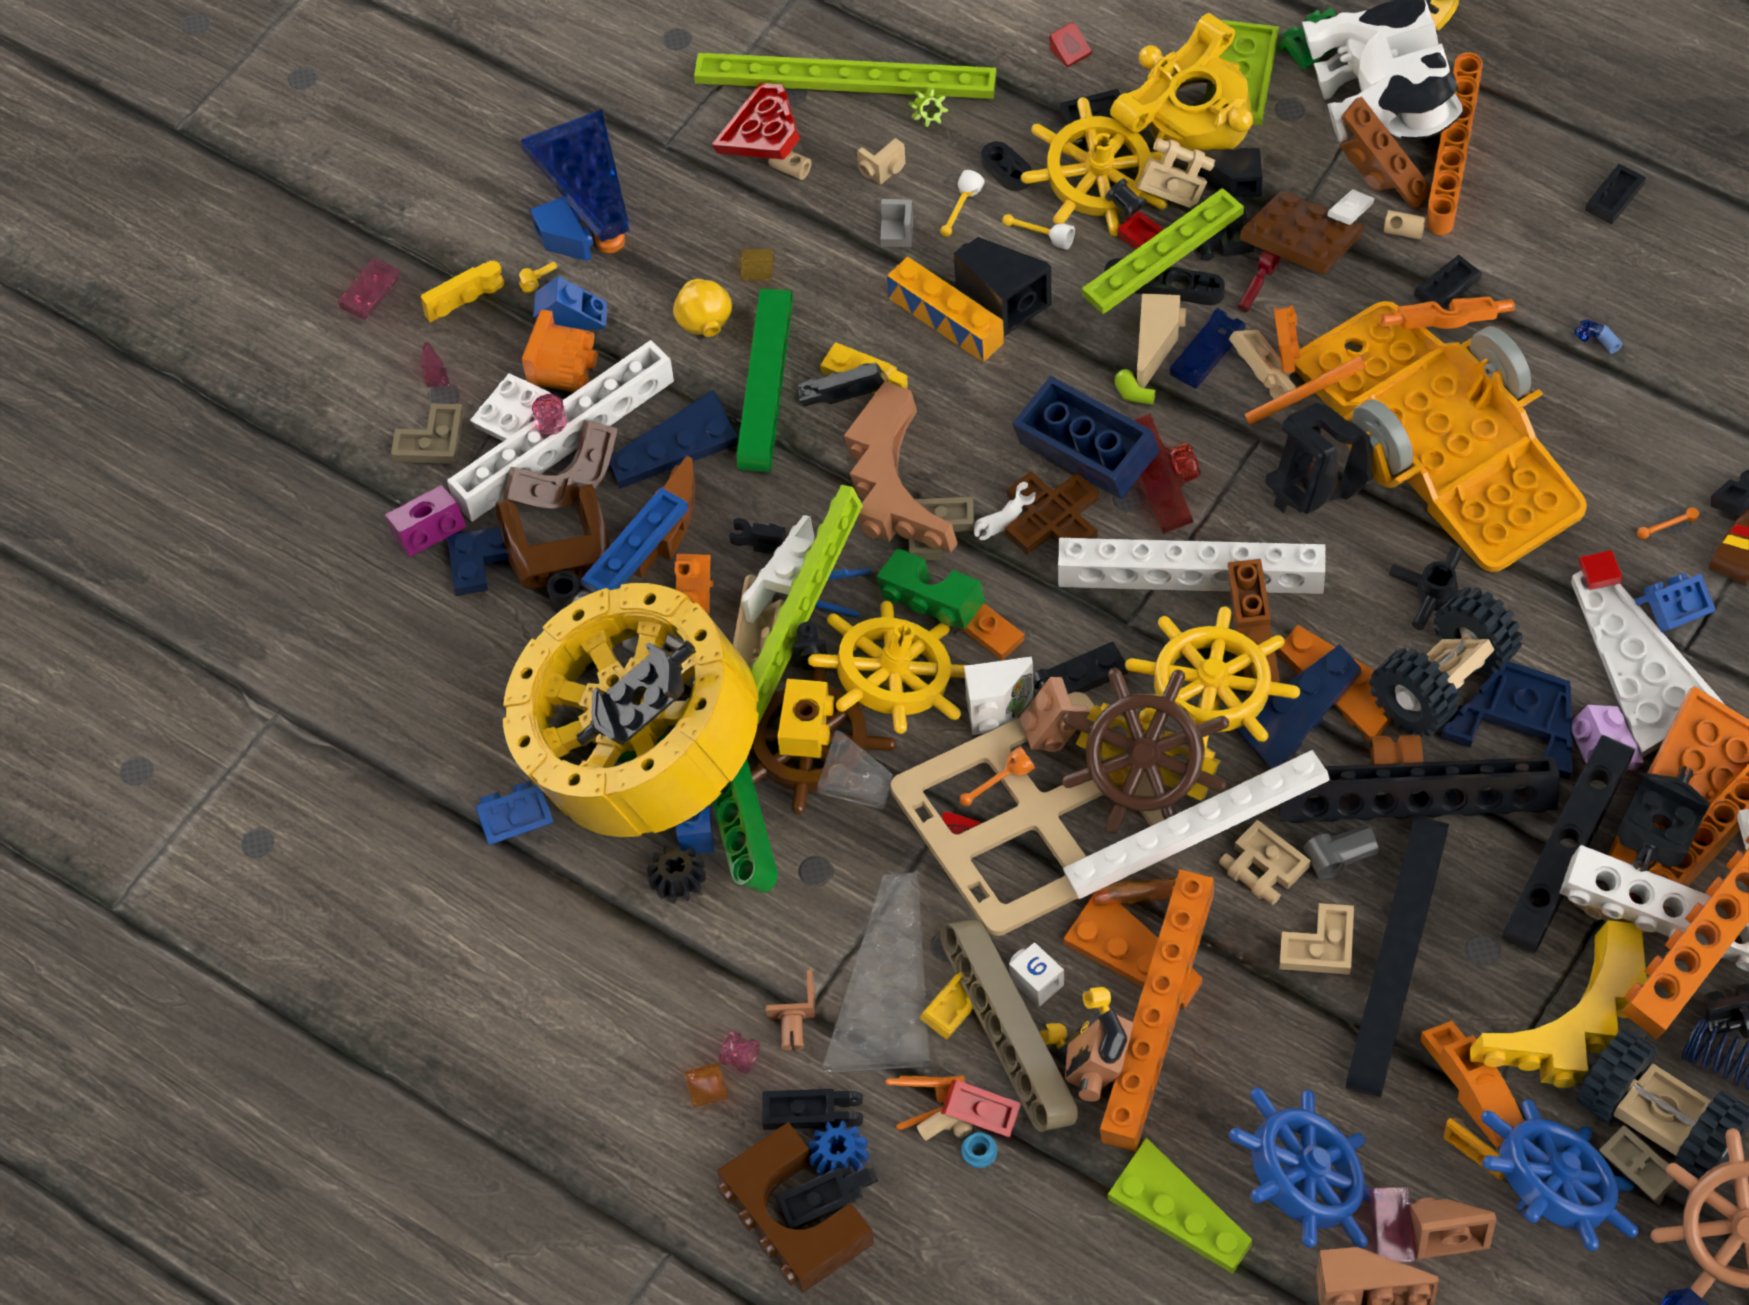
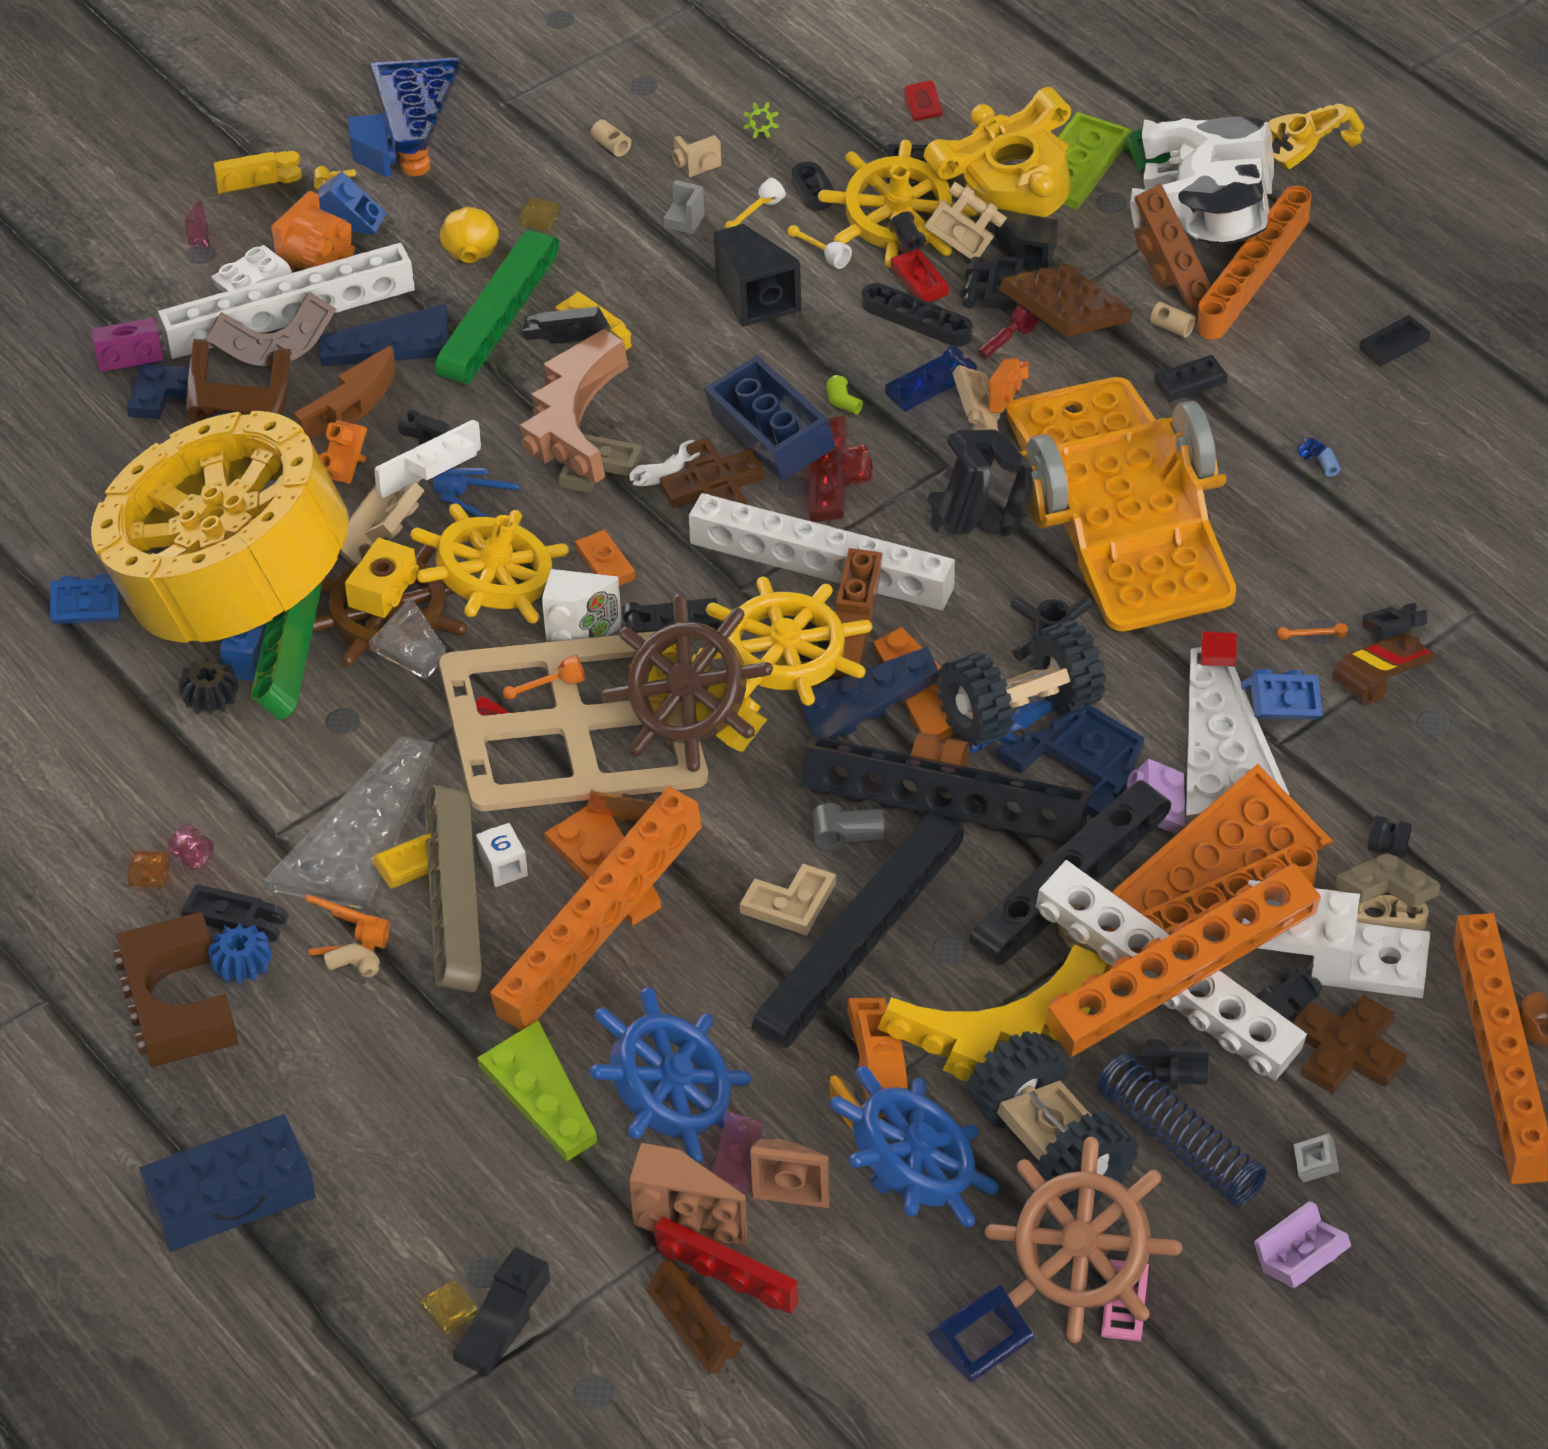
camera: 15 degrees right, 10 degrees down
clear pink plate [338,258,401,320] -> none
dark tan plate [391,403,464,464] -> none
clear pink wheel [532,394,567,435] -> none
black plate [576,641,696,746] -> none
blue plate [582,487,688,592] -> none
lime plate [694,53,997,99] -> none
red plate [712,83,800,160] -> none
lime plate [751,485,863,724] -> none
nougat bracket [766,969,815,1051] -> none
black hinge [776,1166,879,1229] -> none
black hinge [792,622,827,670] -> none
green arch [876,548,985,630] -> none
light orange brick [887,256,1004,363] -> none
plate [941,1080,1021,1138] -> none
dark azure plate [961,1132,997,1168] -> none
nougat bracket [1020,677,1090,752] -> none
torso [1039,987,1133,1102] -> none
white plate [1063,750,1329,899] -> none
lime plate [1082,188,1244,315] -> none
tan slope [1137,294,1186,388] -> none
tan plate [1219,820,1311,905] -> none
orange bar [1245,356,1366,425] -> none
white piece [1327,189,1375,225] -> none
orange piece [1379,296,1515,329] -> none
dark tan hinge [1599,1125,1680,1205] -> none
black plate [1616,766,1710,872] -> none

